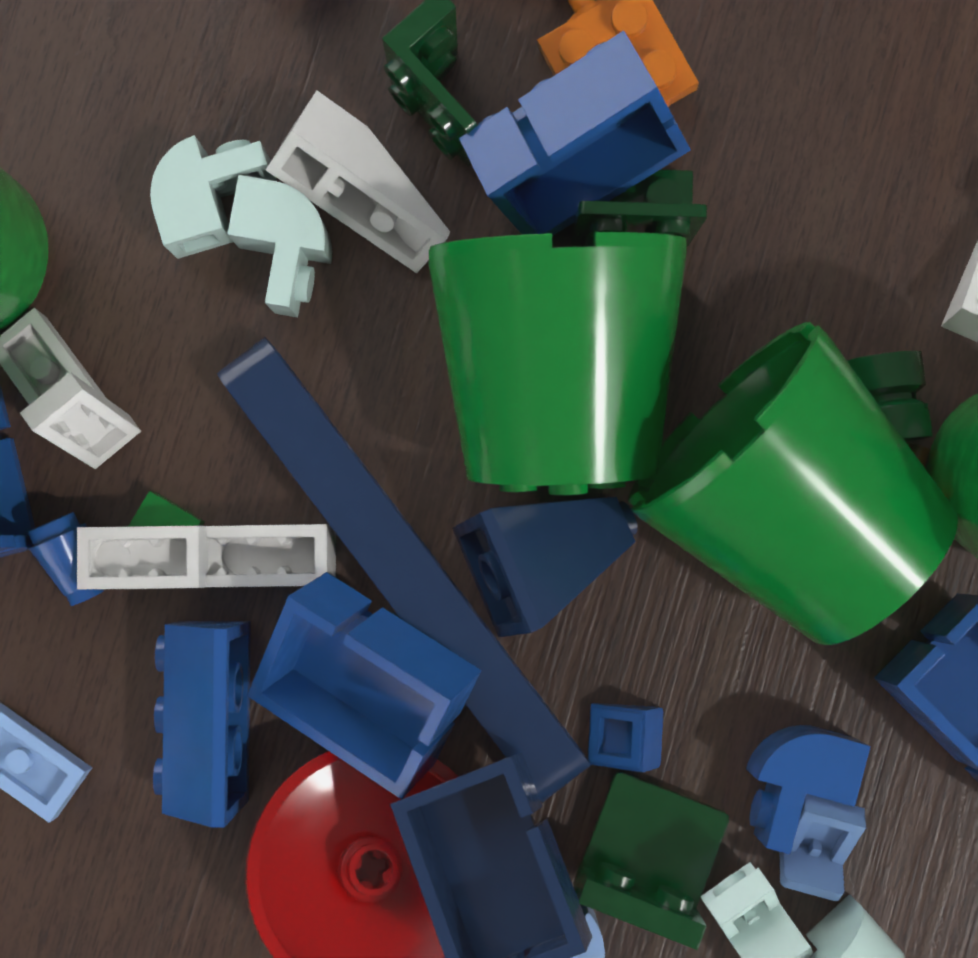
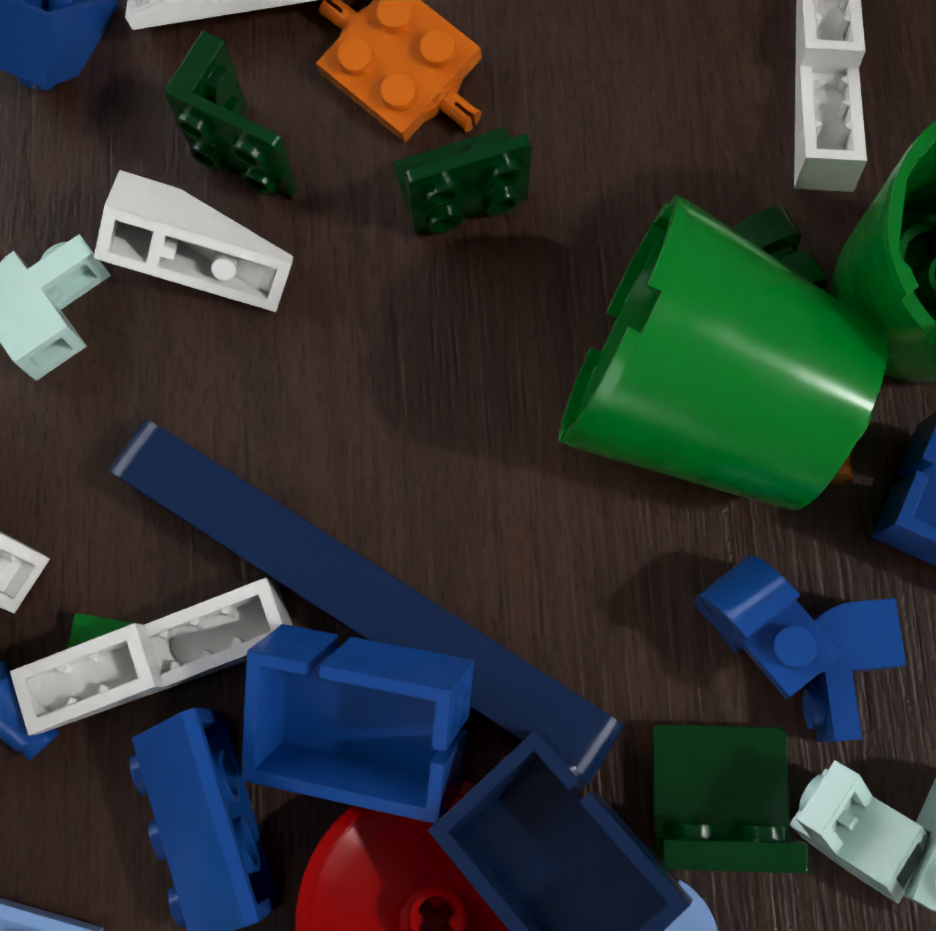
camera: 15 degrees left, 10 degrees down
light aqua brick [227,175,332,317] -> none
green cone [428,232,687,495] -> none
dark blue slope [452,497,638,638] -> none
blue piece [459,30,691,236] -> none
blue slope [588,703,663,772] -> none
medium blue bracket [780,794,866,901] -> none
none -> blue brick [694,555,843,700]

